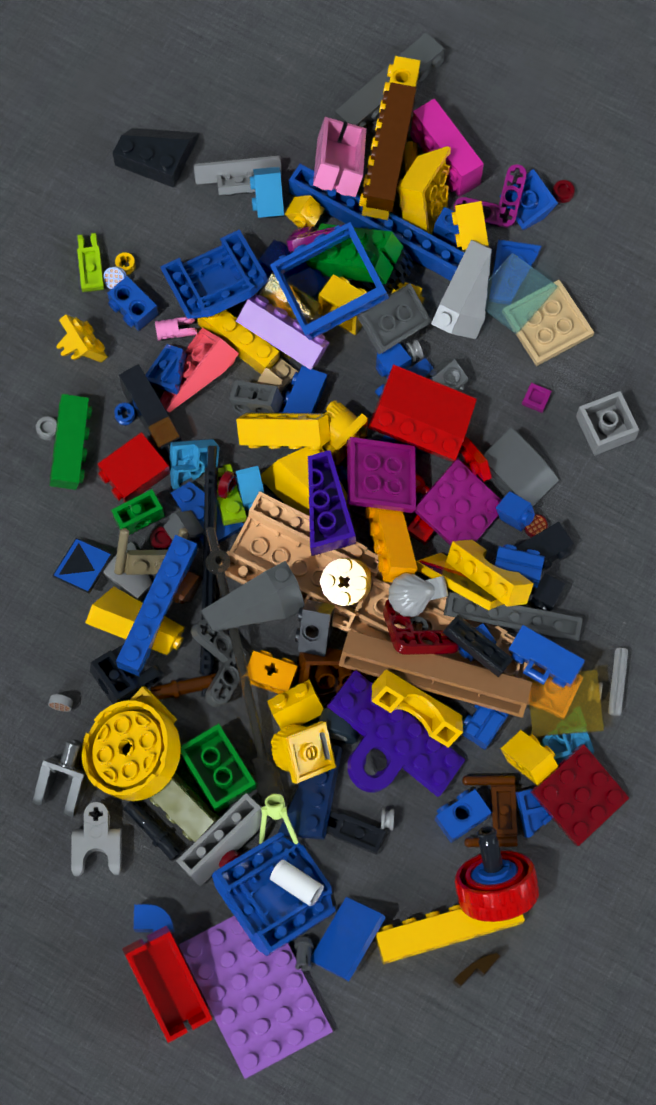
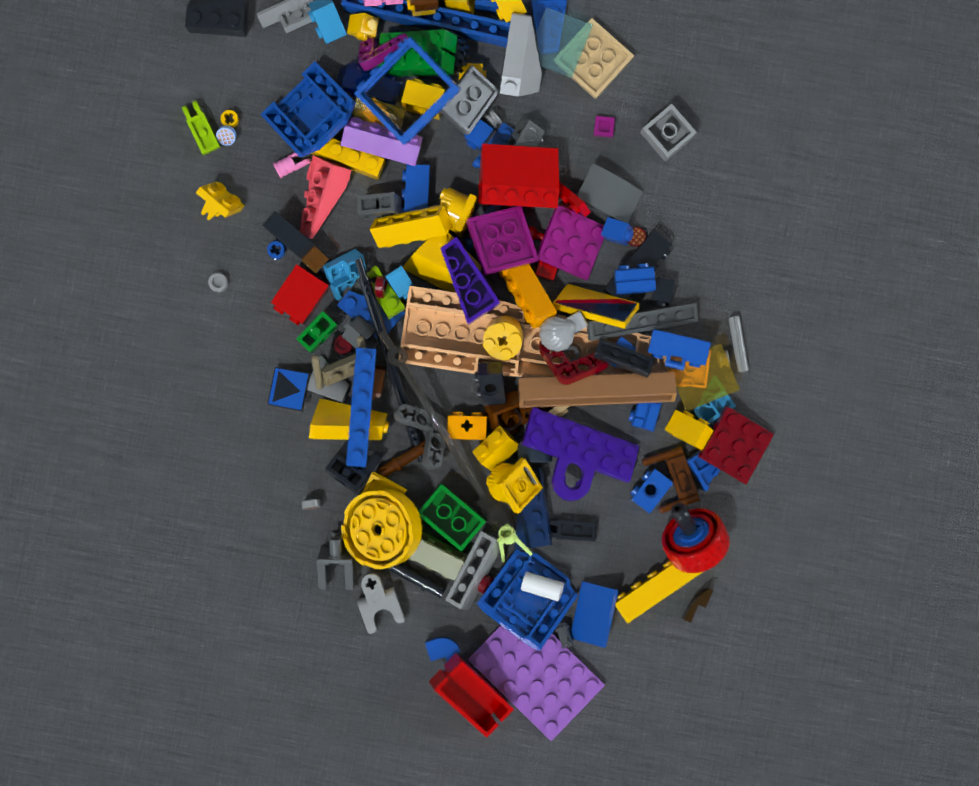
camera: 15 degrees left, 15 degrees up
green brick [49,394,92,490] -> none
blue brick [107,276,159,331] -> none
blue wing [145,344,187,395] -> none
dark grey wedge [201,561,305,632] -> none
tan slope [257,358,298,393] -> none
yellow arch [372,669,463,748] -> none
light grey bush [381,808,394,830] -> none
yellow arch [446,540,534,606] -> none

